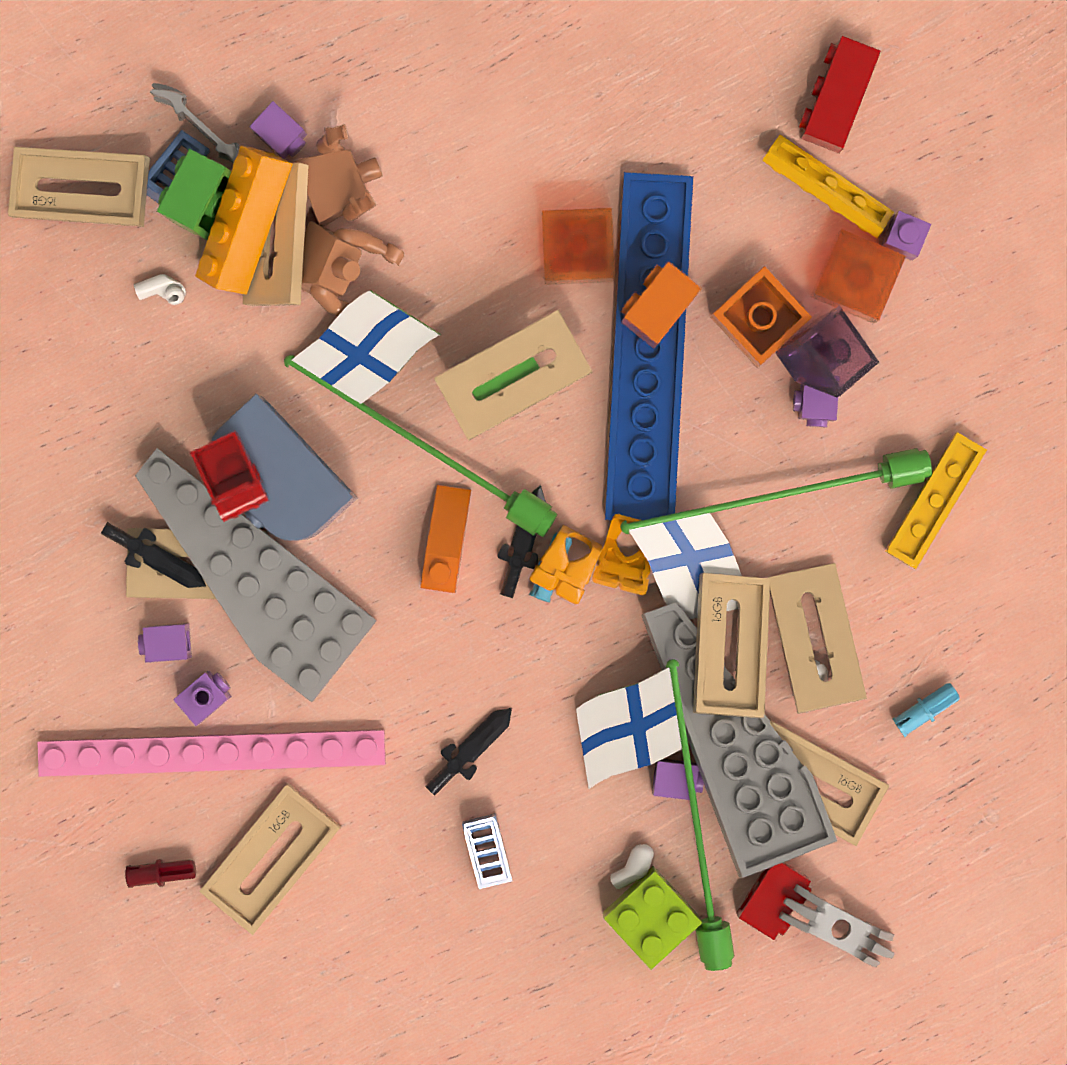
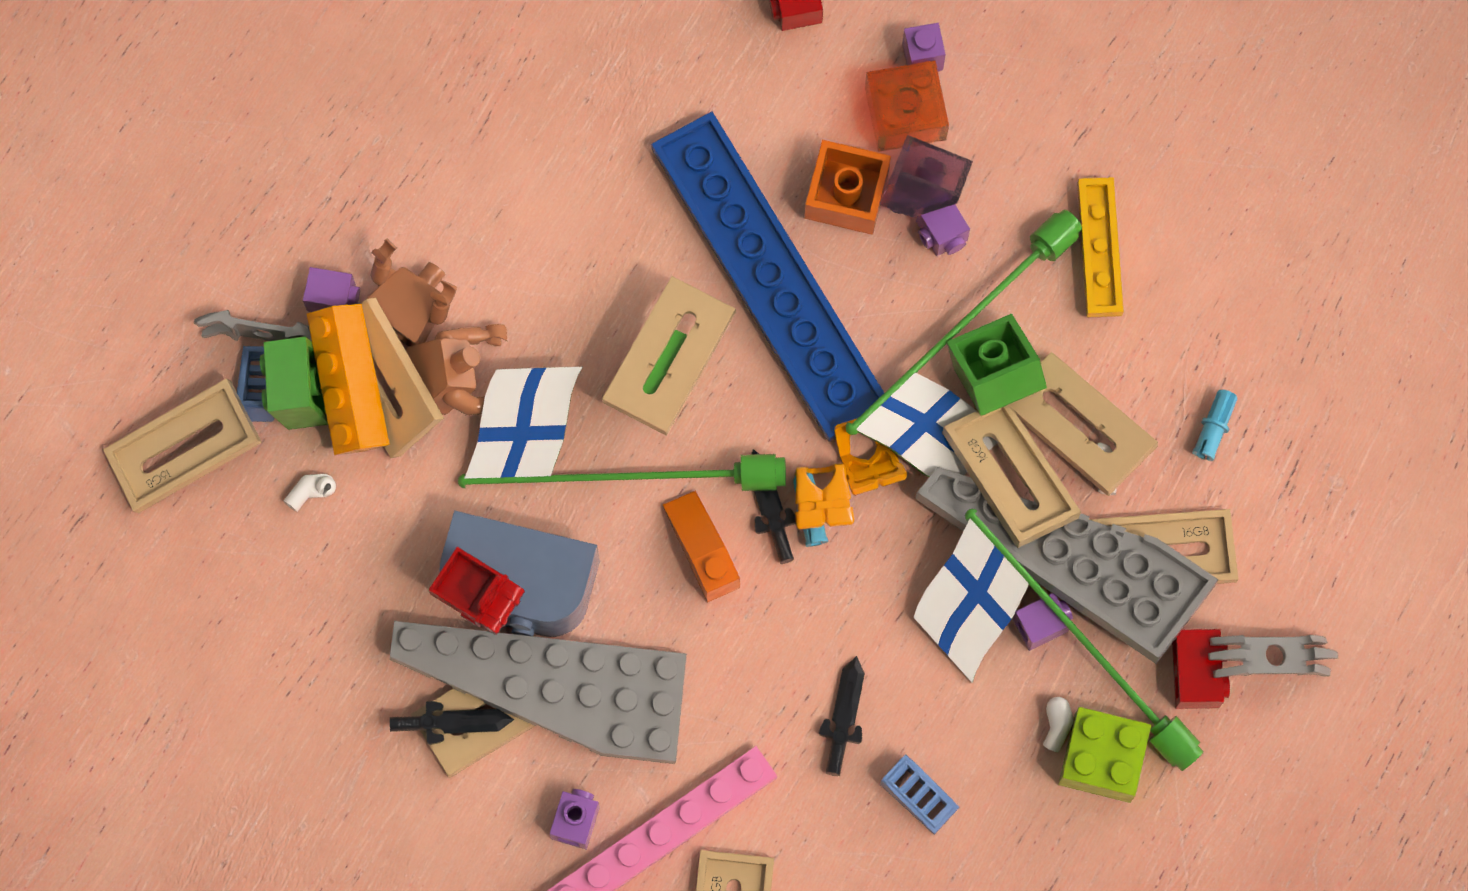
camera: 30 degrees left, 15 degrees down
medium lavender brick [138,623,192,663] -> none
clear orange brick [542,208,615,285] -> none
orange brick [621,261,702,349] -> none
yellow plate [762,135,894,238] -> none
none -> bright green brick [947,314,1047,416]

